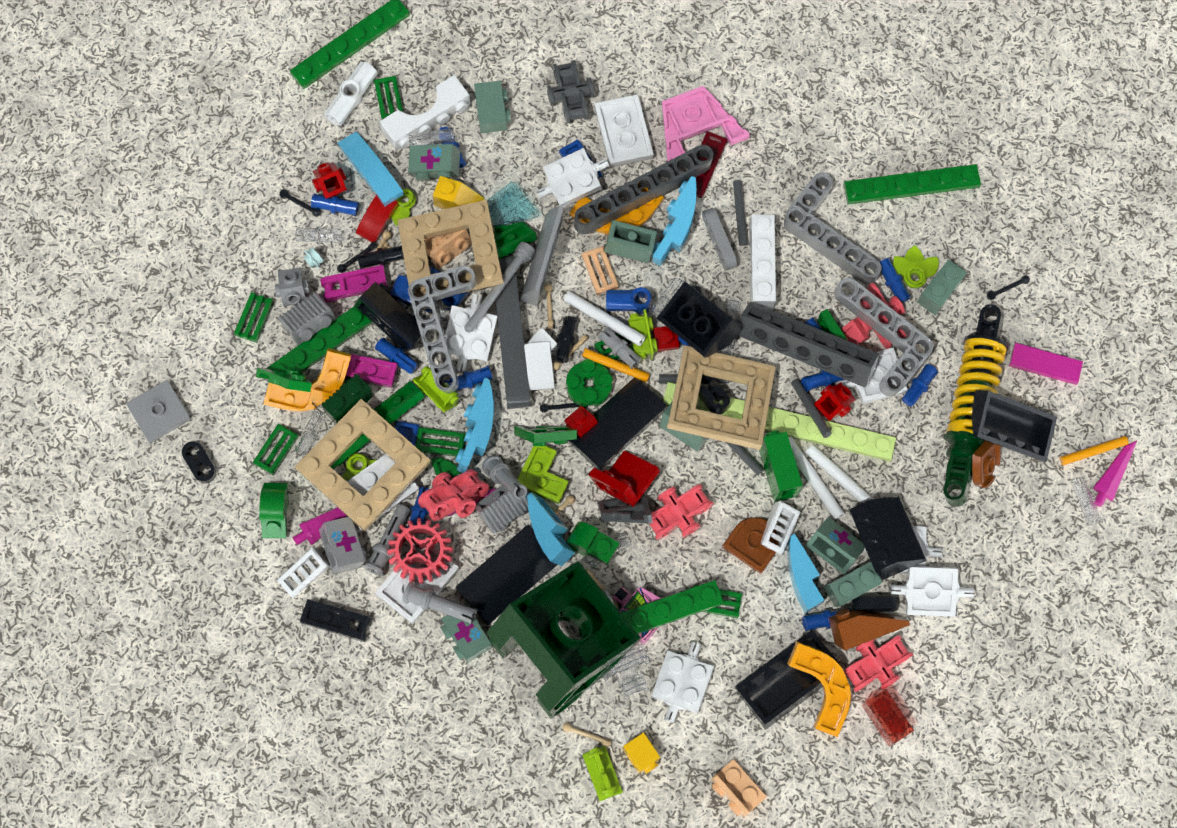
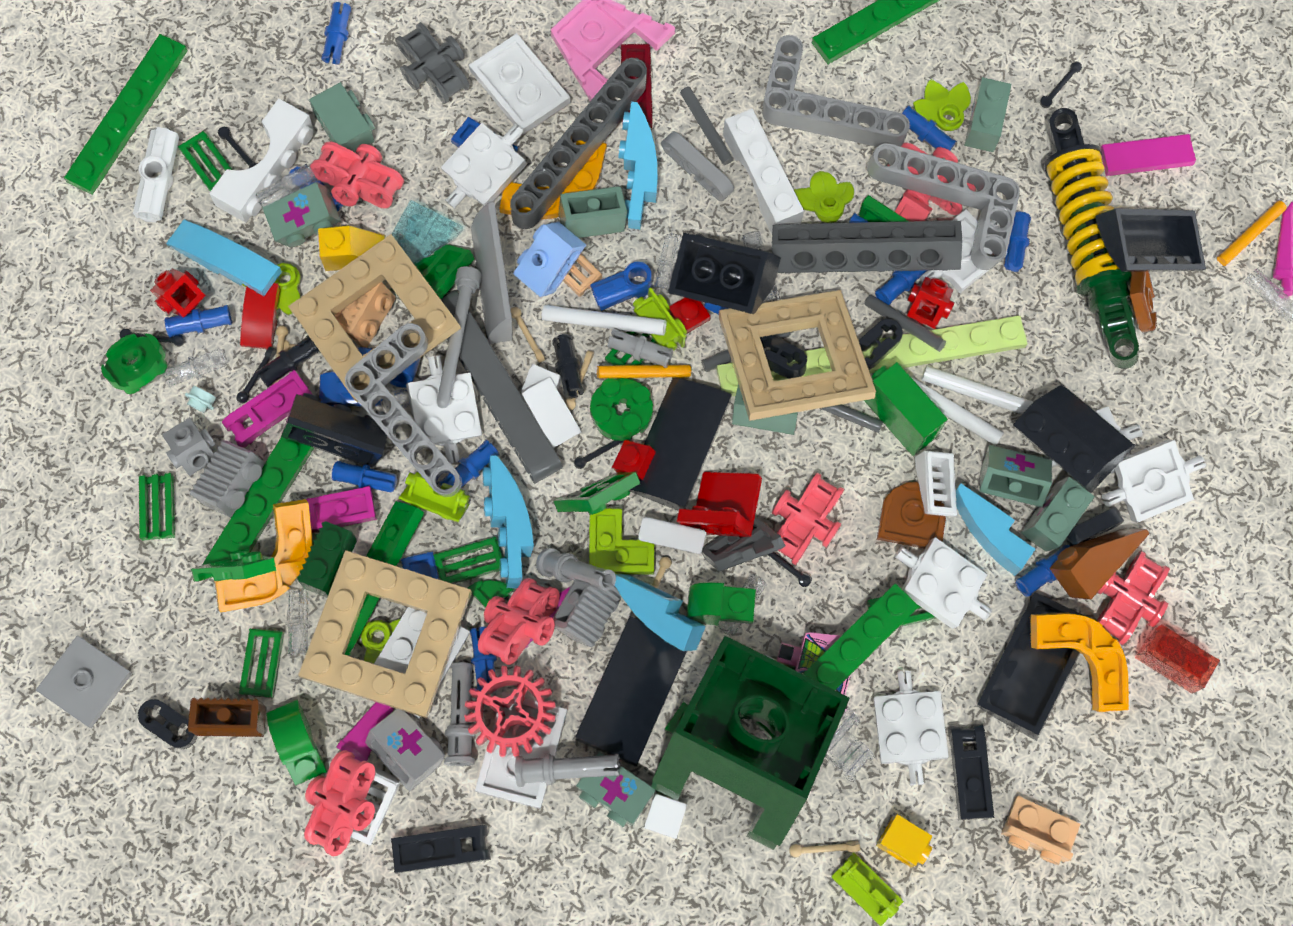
camera: 25 degrees left, 0 degrees up
none -> green plate [101,333,168,394]
none -> reddish brown brick [188,697,267,737]
none -> black hinge [218,126,258,168]
none -> coral axle [304,750,375,857]
none -> coral axle [310,142,404,209]
none -> blue pin [321,2,351,65]
none -> light blue brick [513,222,586,297]
none -> white slope [638,517,706,554]
none -> white slope [644,794,687,839]
none -> black hinge [767,552,812,587]
none -> lime plate [794,171,854,223]
none -> black beam [858,319,903,370]
none -> white plate [894,537,992,629]
none -> black plate [948,724,995,821]

